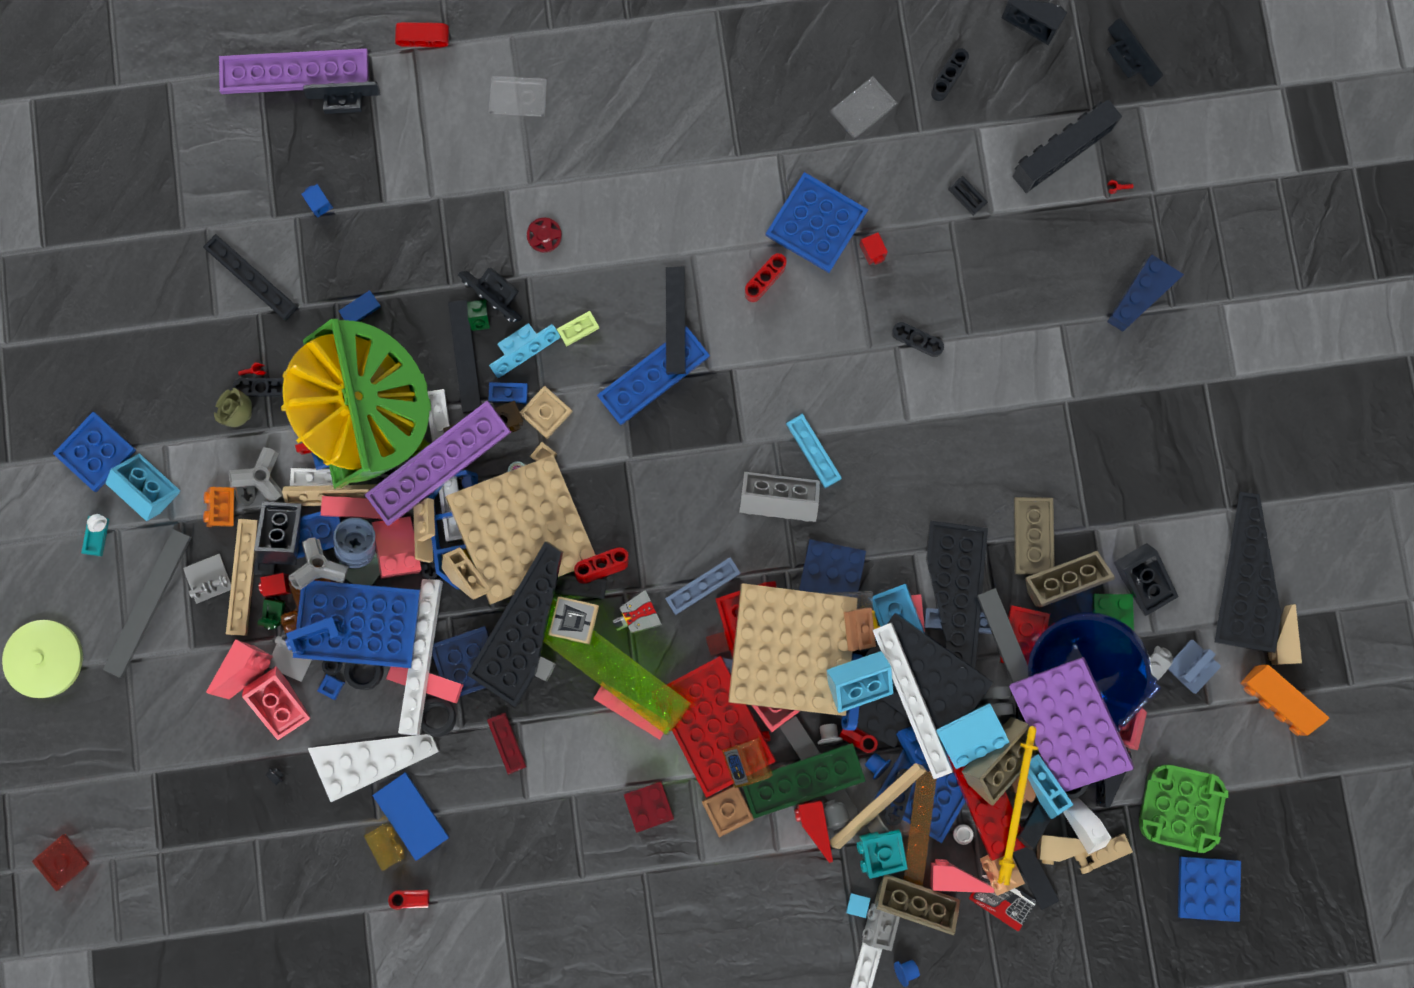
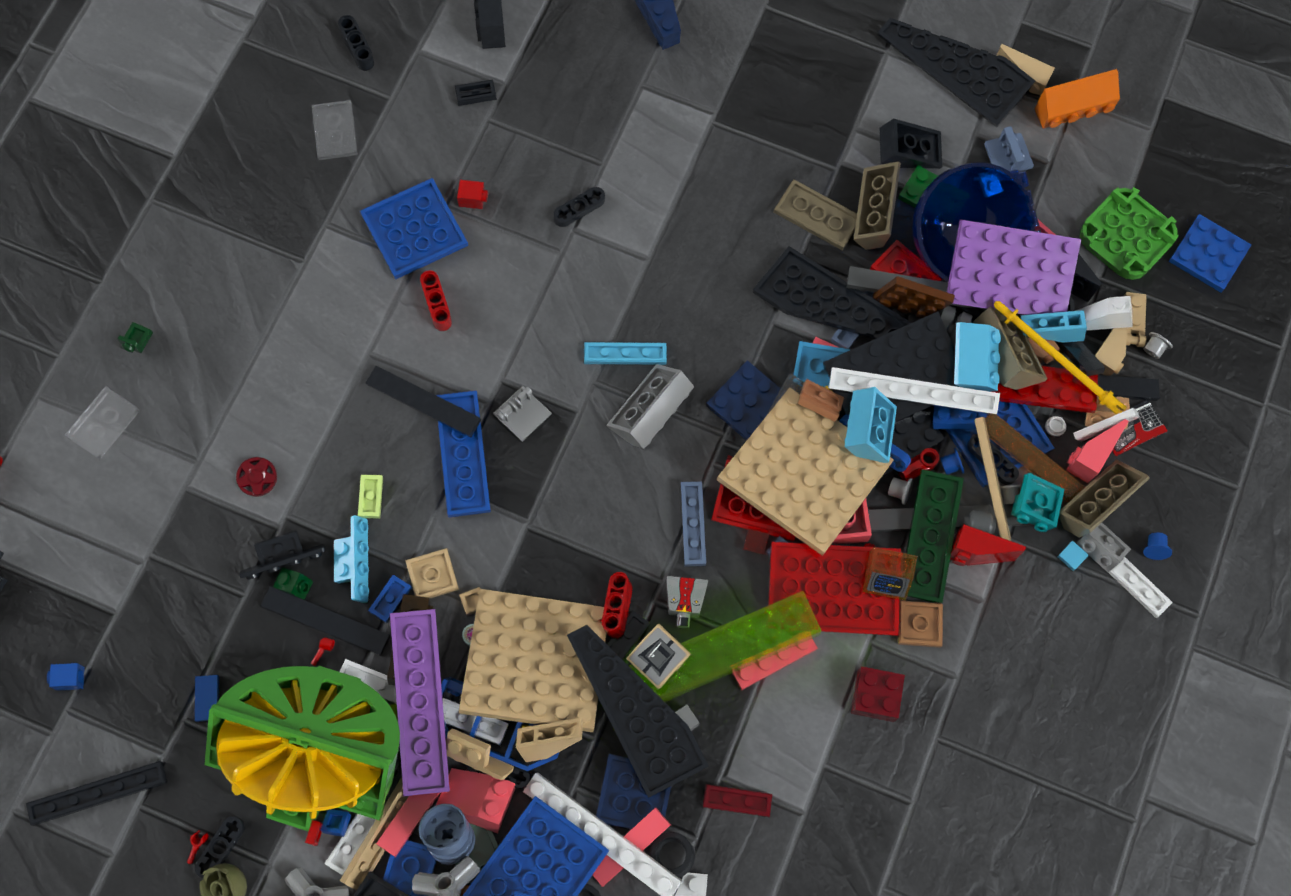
camera: 65 degrees left, 10 degrees down
none -> dark green bracket [117,322,153,354]
none -> red hand [311,638,335,666]
none -> light grey hinge [493,386,552,442]
none -> reddish brown plate [873,276,955,319]
none -> white tile [1073,408,1140,442]
none -> light grey piece [1143,332,1173,359]

